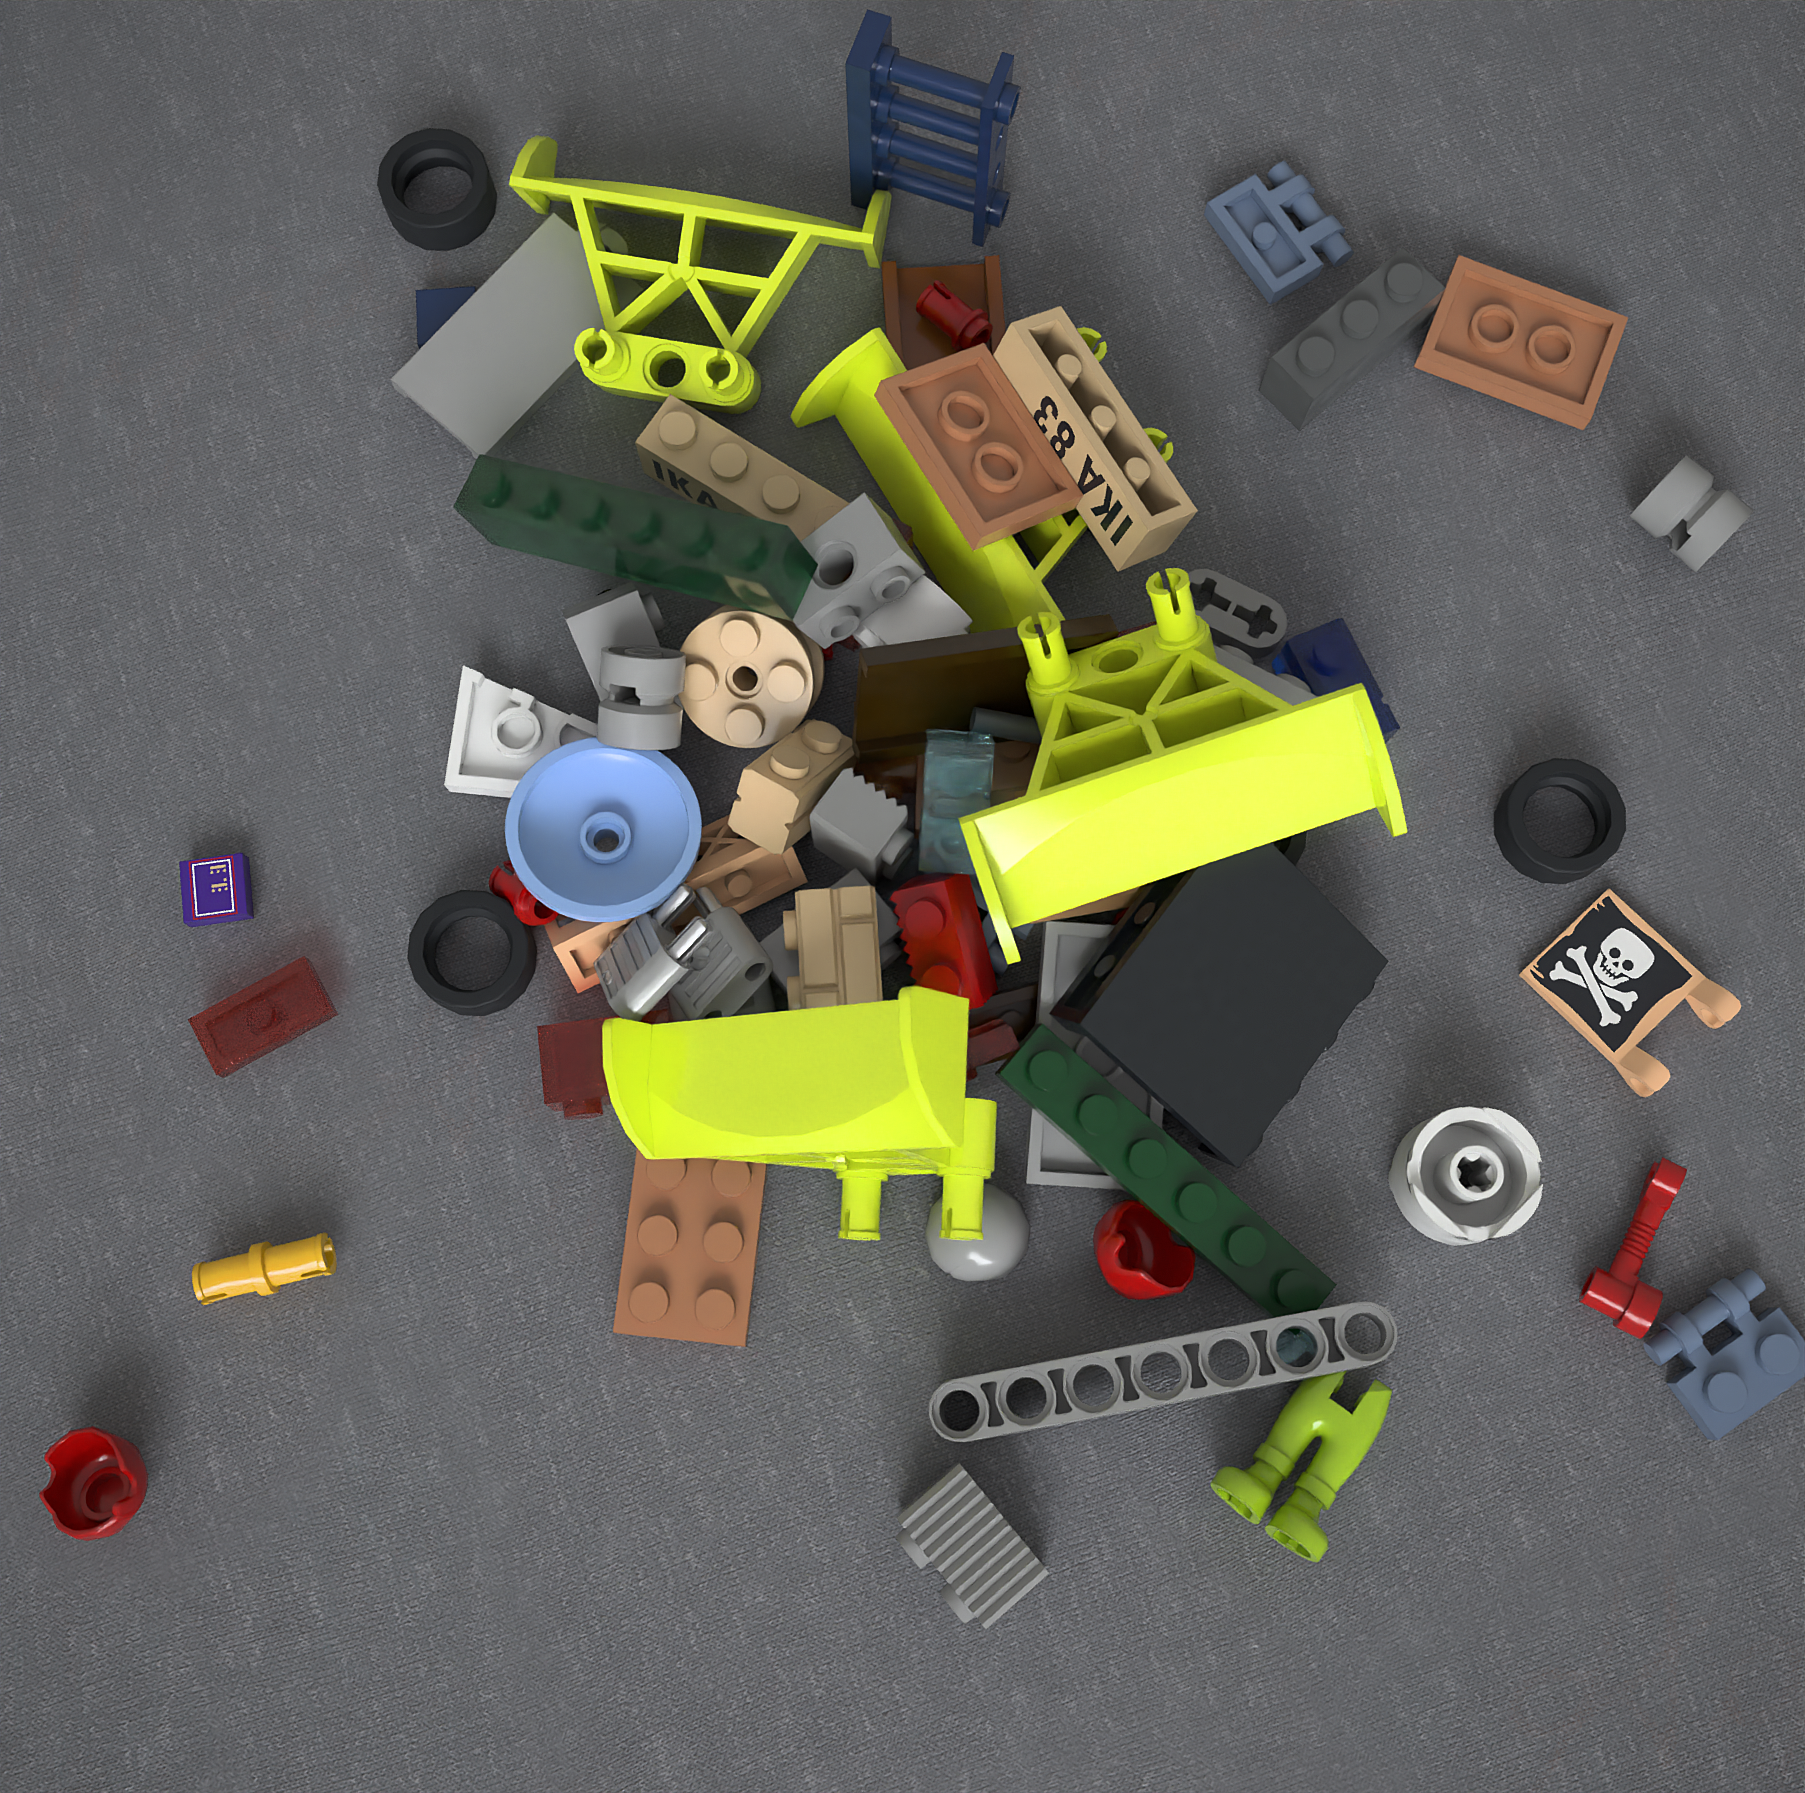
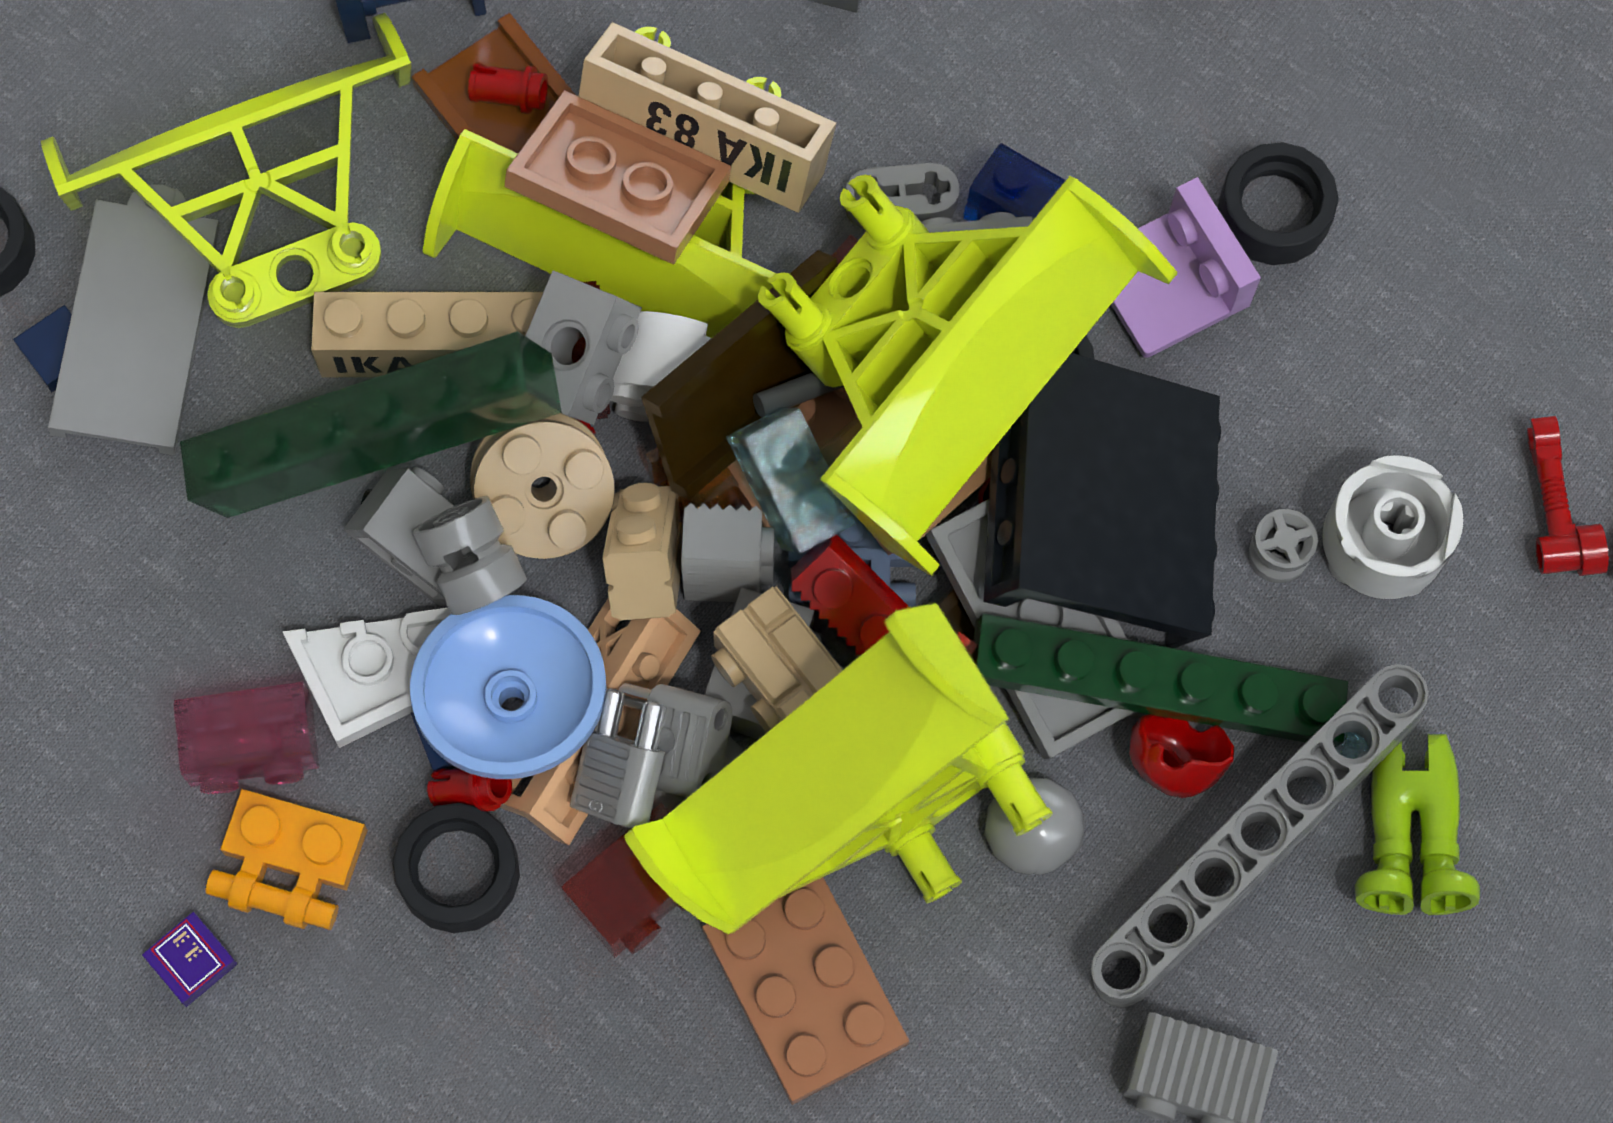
camera: 35 degrees left, 5 degrees down
clear red plate [188,956,339,1078] -> none
flag [1519,888,1741,1098] -> none
none -> clear pink brick [174,681,319,794]
none -> light orange plate [205,789,367,930]
none -> lavender bracket [1111,177,1261,358]
none -> light grey wheel [1247,509,1318,583]

